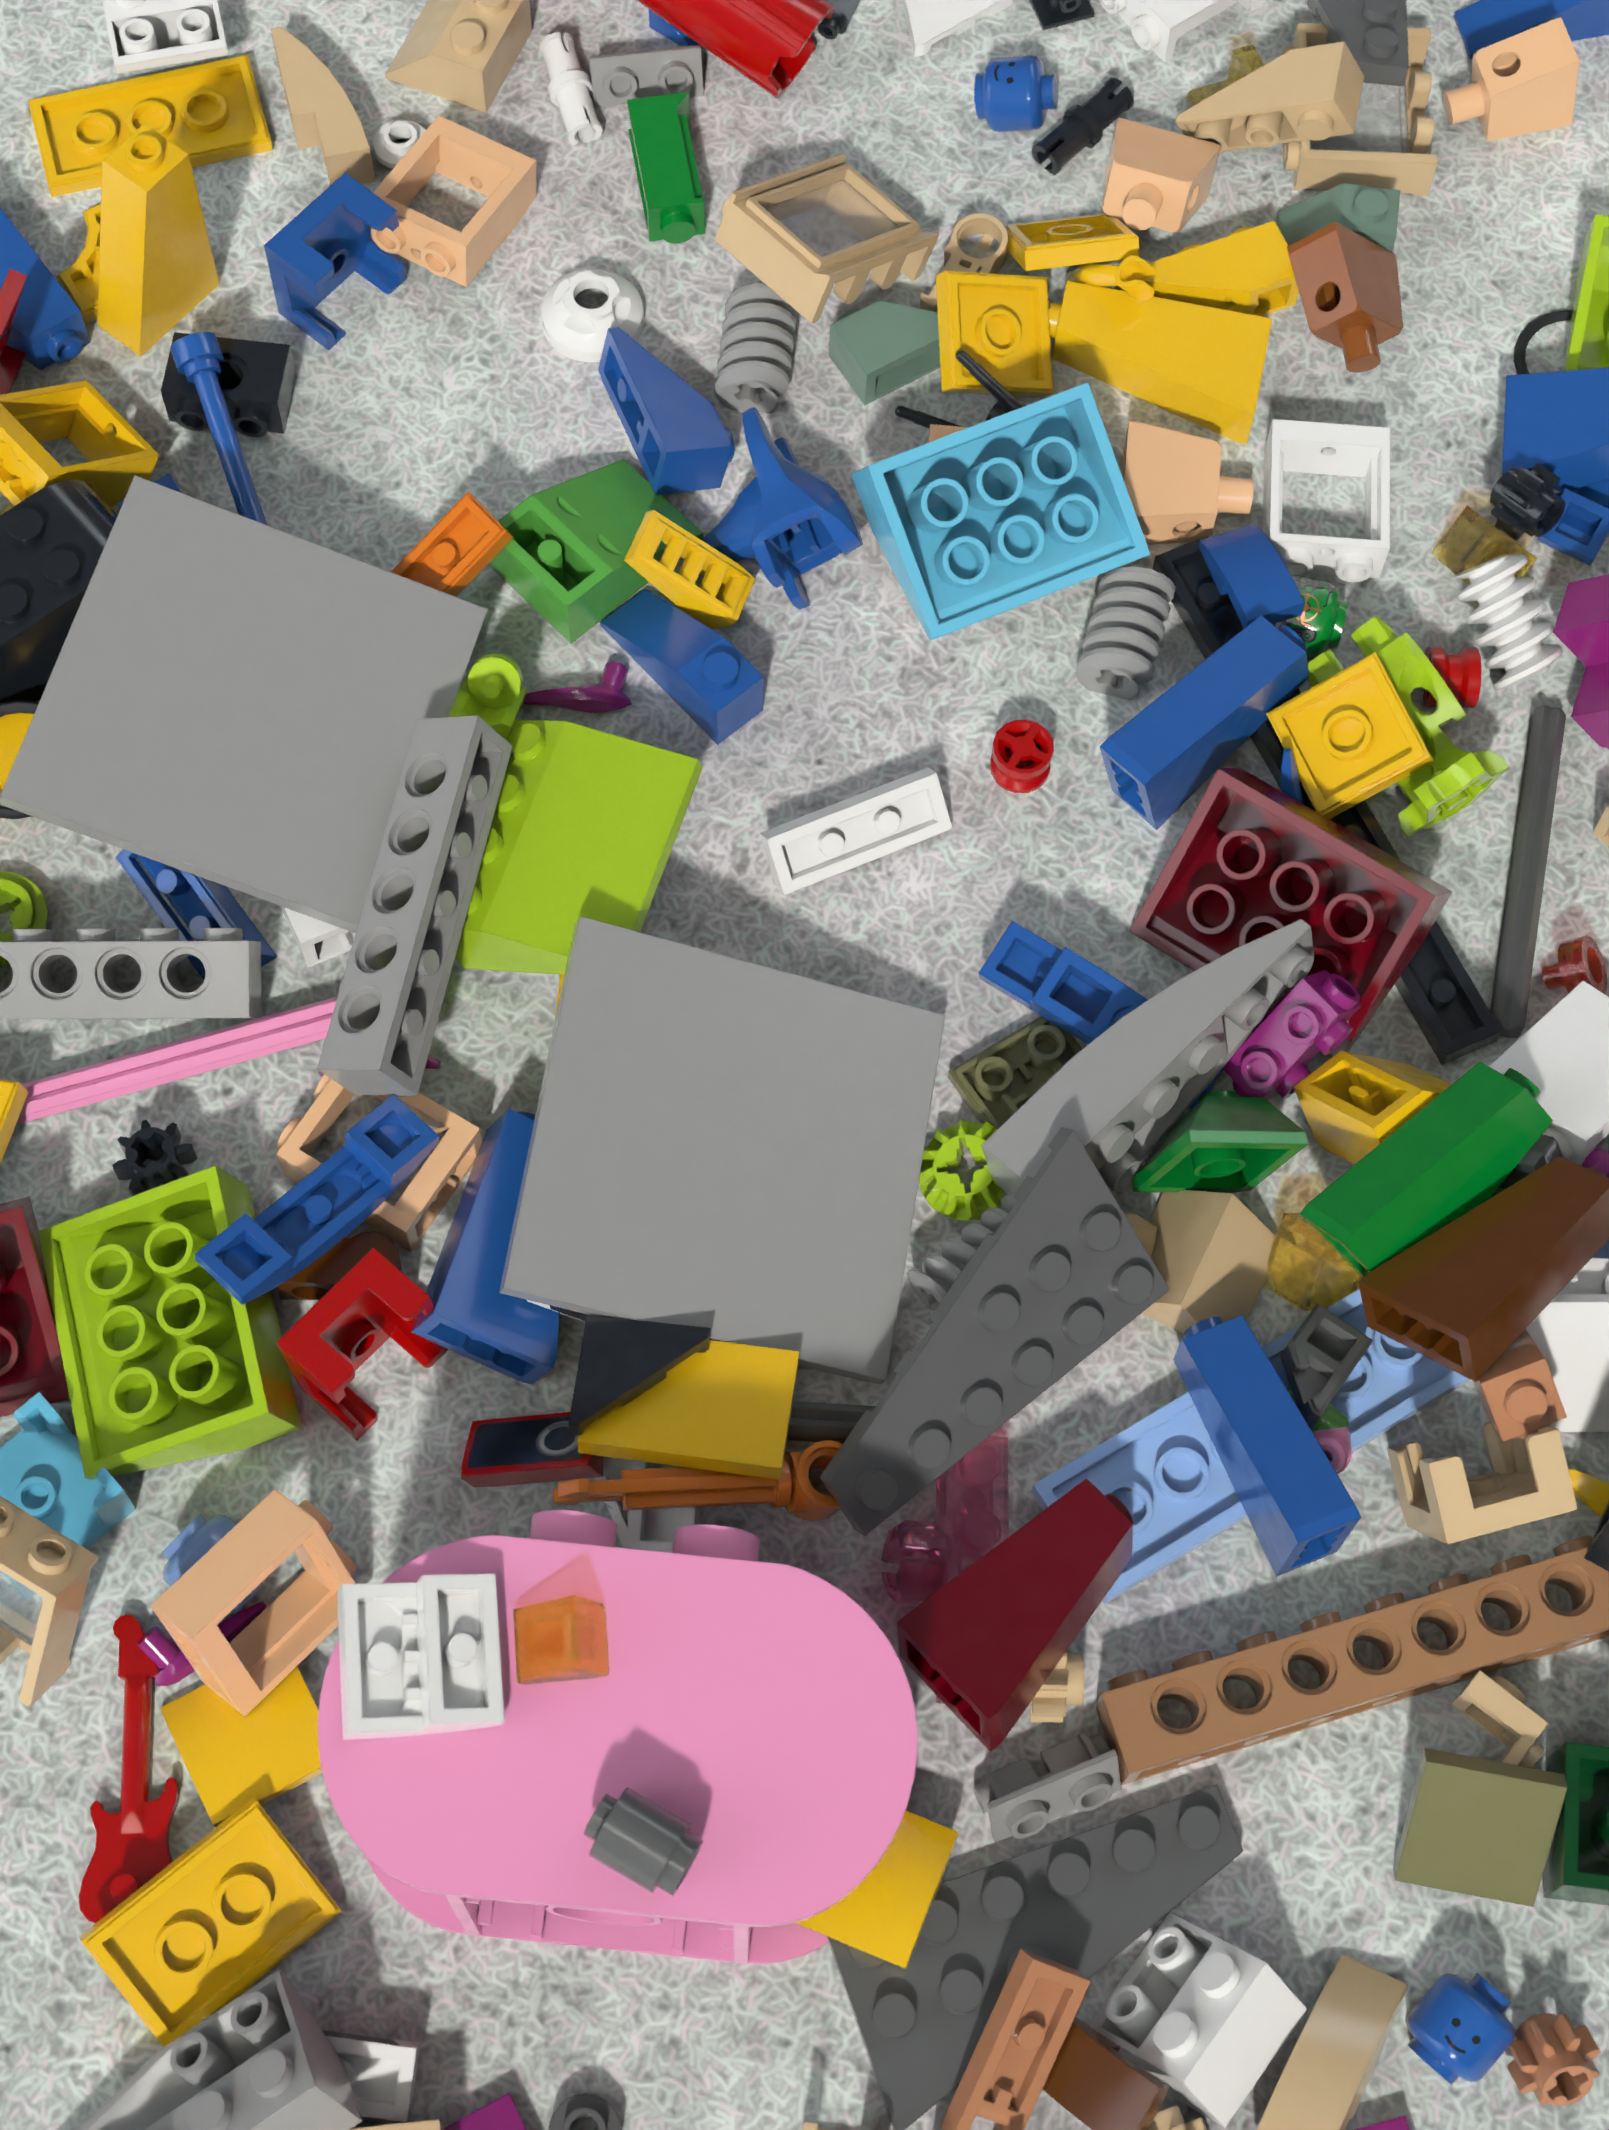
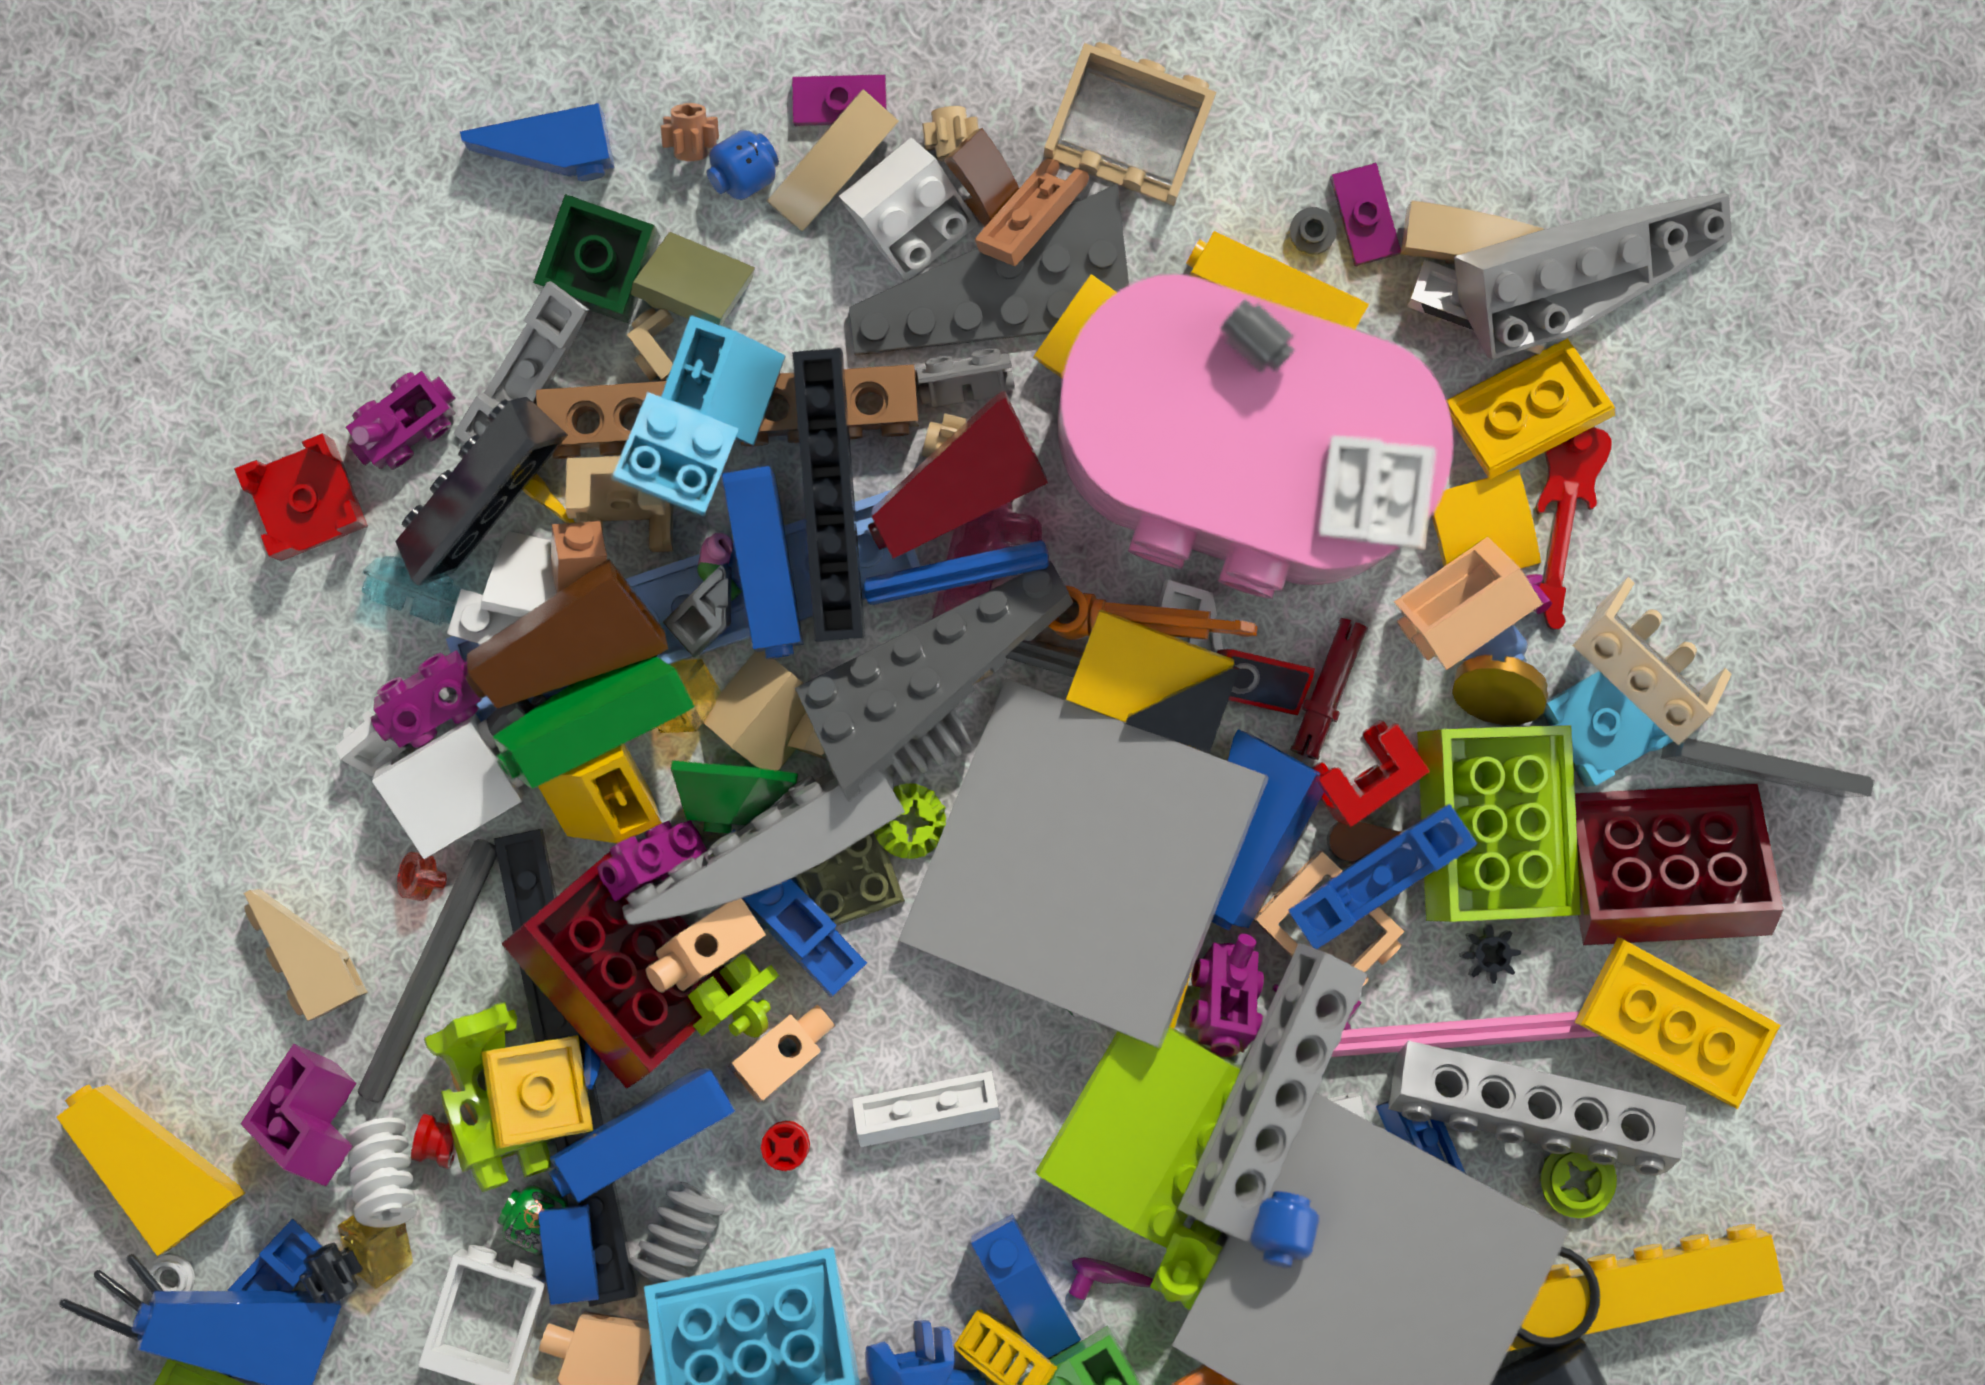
camera: 165 degrees left, 20 degrees up
clear yellow slope [513,1595,609,1685] -> none
none -> medium azure slope [612,392,739,516]
none -> light nougat torso [646,898,766,992]
none -> medium azure slope [661,315,786,446]
none -> lime hips [688,953,780,1038]
none -> light nougat torso [728,1005,835,1102]
none -> black brick [792,348,865,642]
none -> blue axle [863,541,1050,605]
none -> yellow slope [1186,231,1369,330]
none -> magenta brick [1190,934,1264,1057]
none -> blue head [1250,1191,1319,1268]
none -> dark red pin [1290,618,1369,760]
none -> pearl gold tile [1452,655,1549,725]

